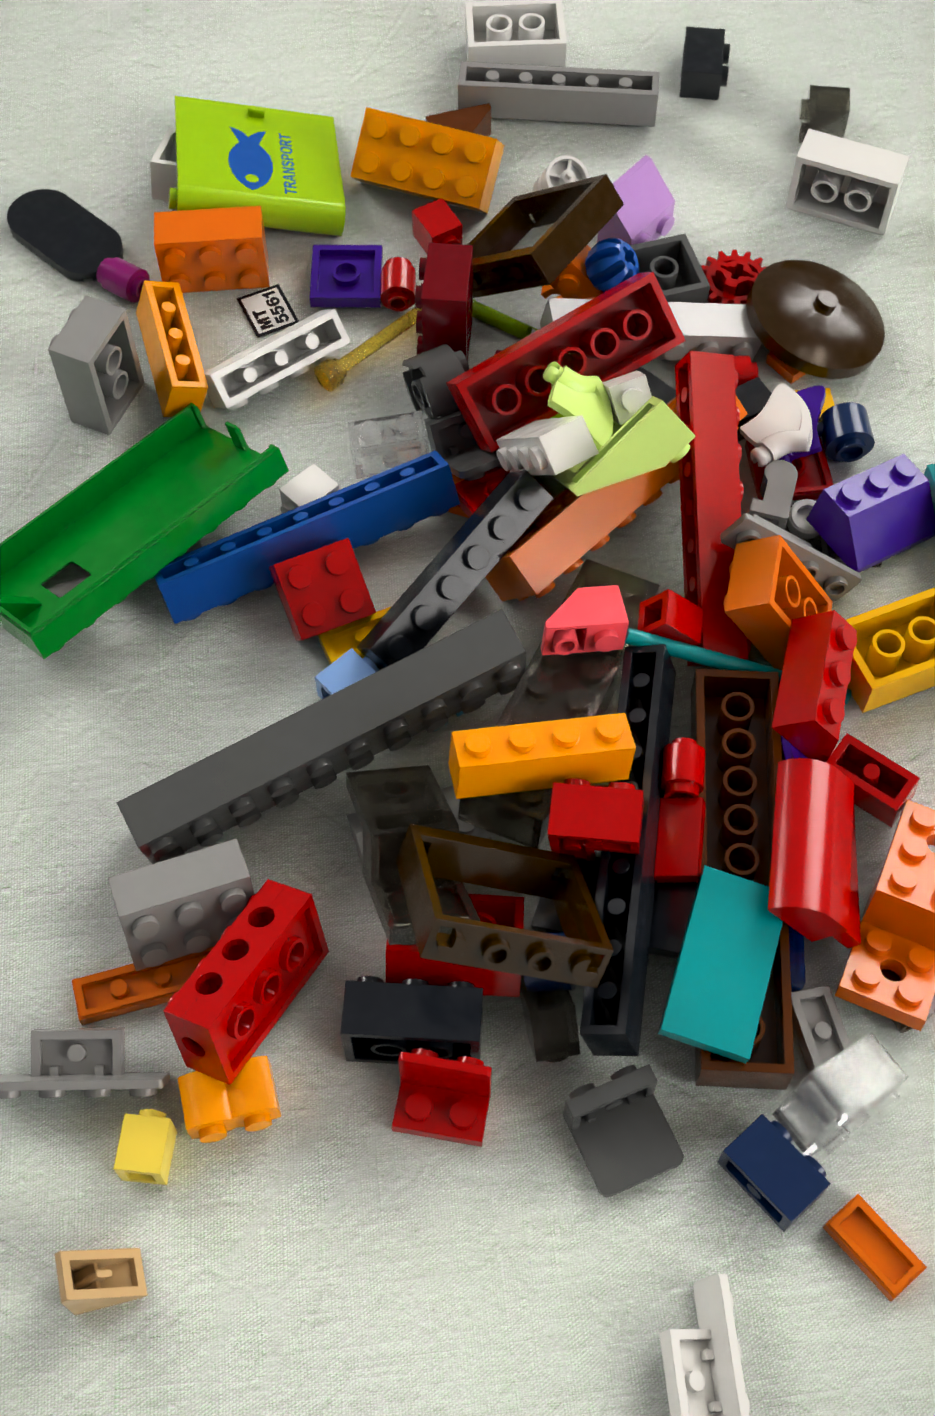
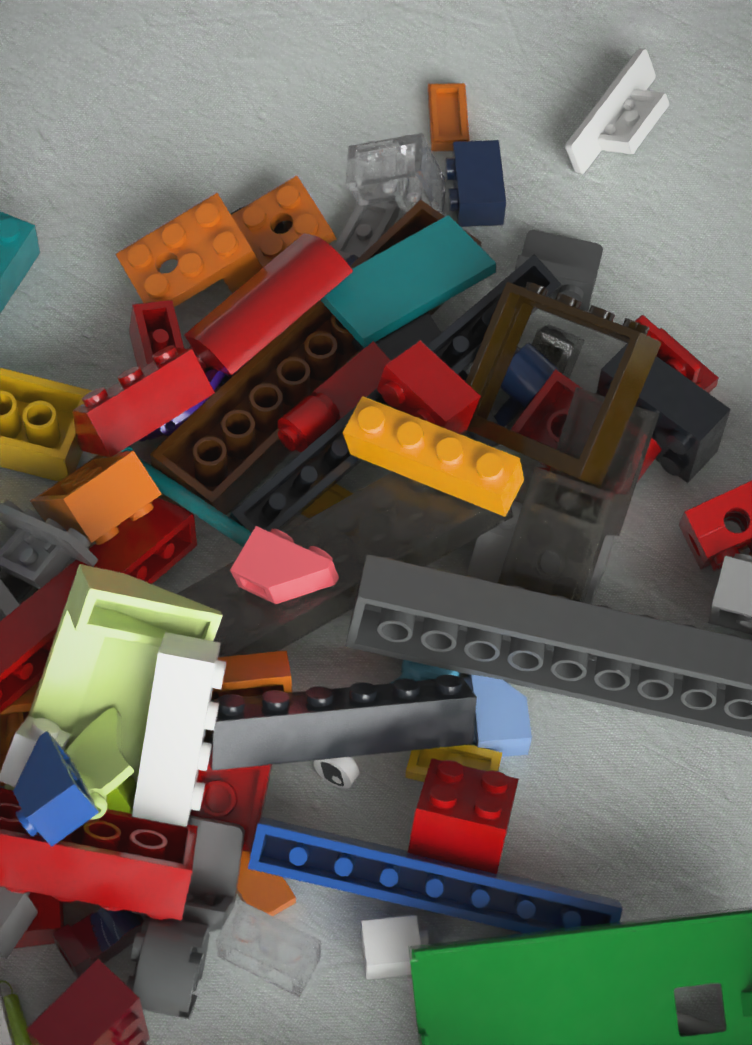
camera: 145 degrees left, 0 degrees up
red brick [638,589,703,657] -> none
none -> blue slope [13,731,99,847]

